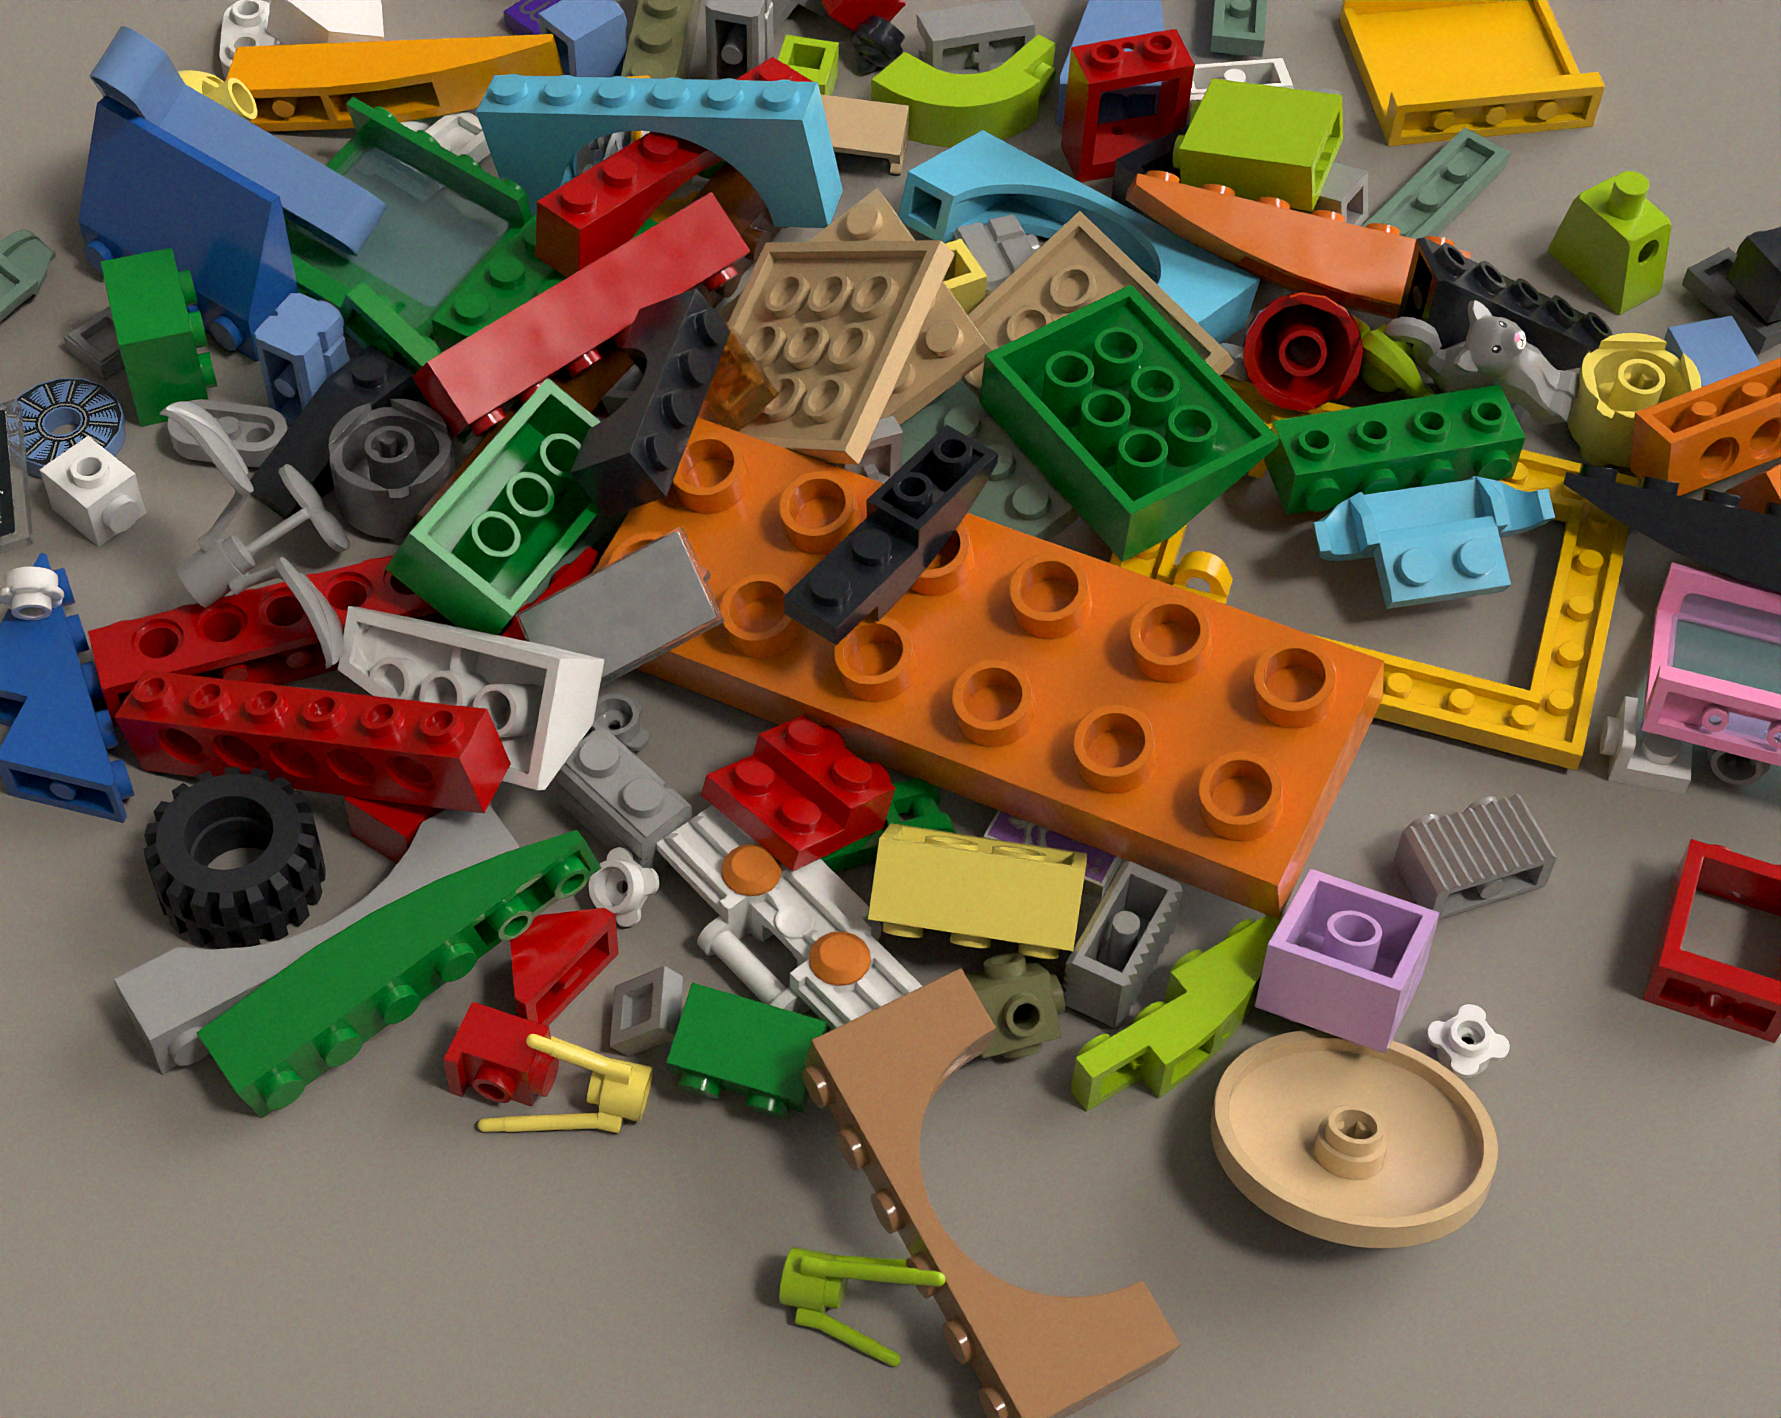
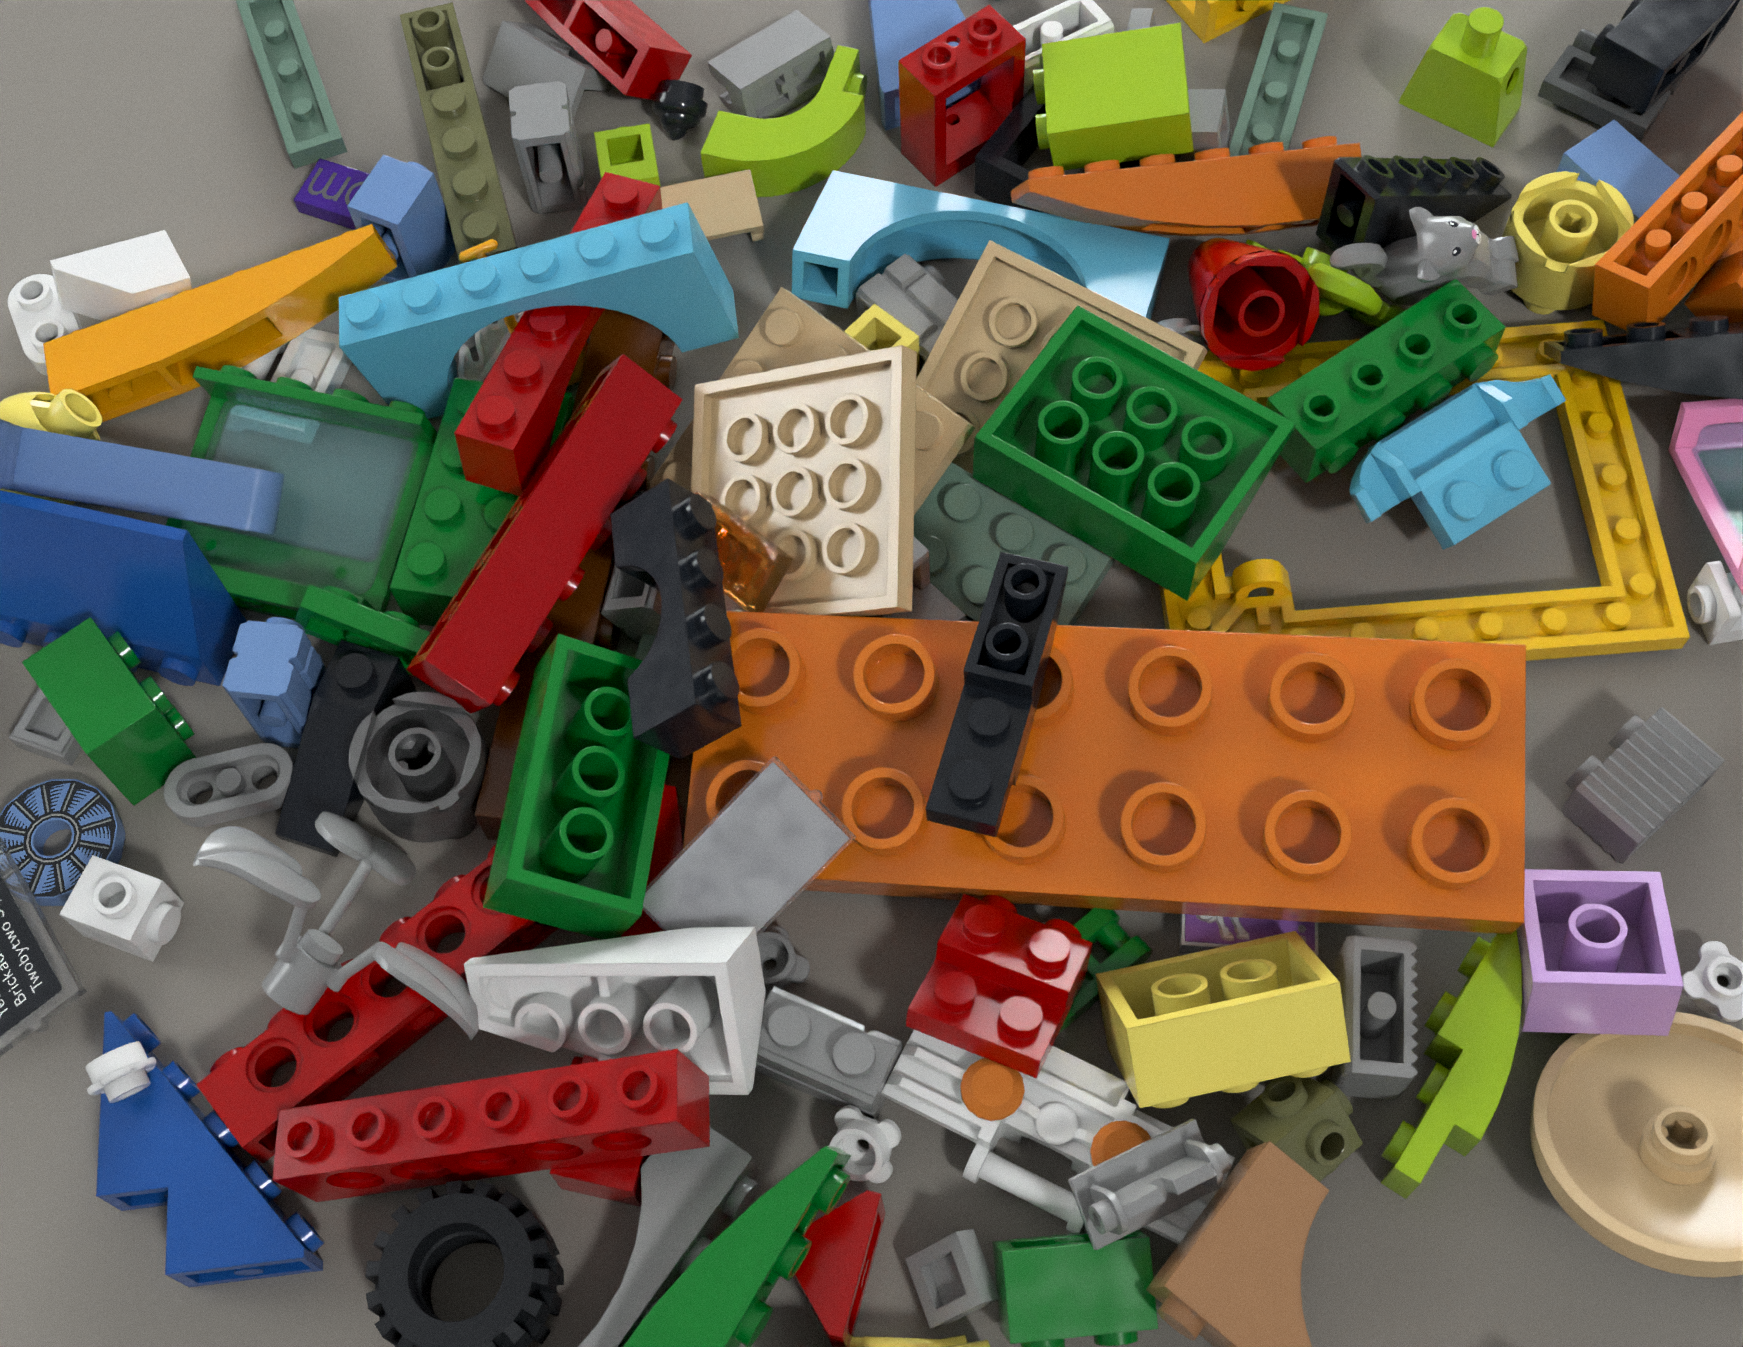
camera: 15 degrees left, 10 degrees up
none -> light grey hinge [1068,1119,1231,1250]

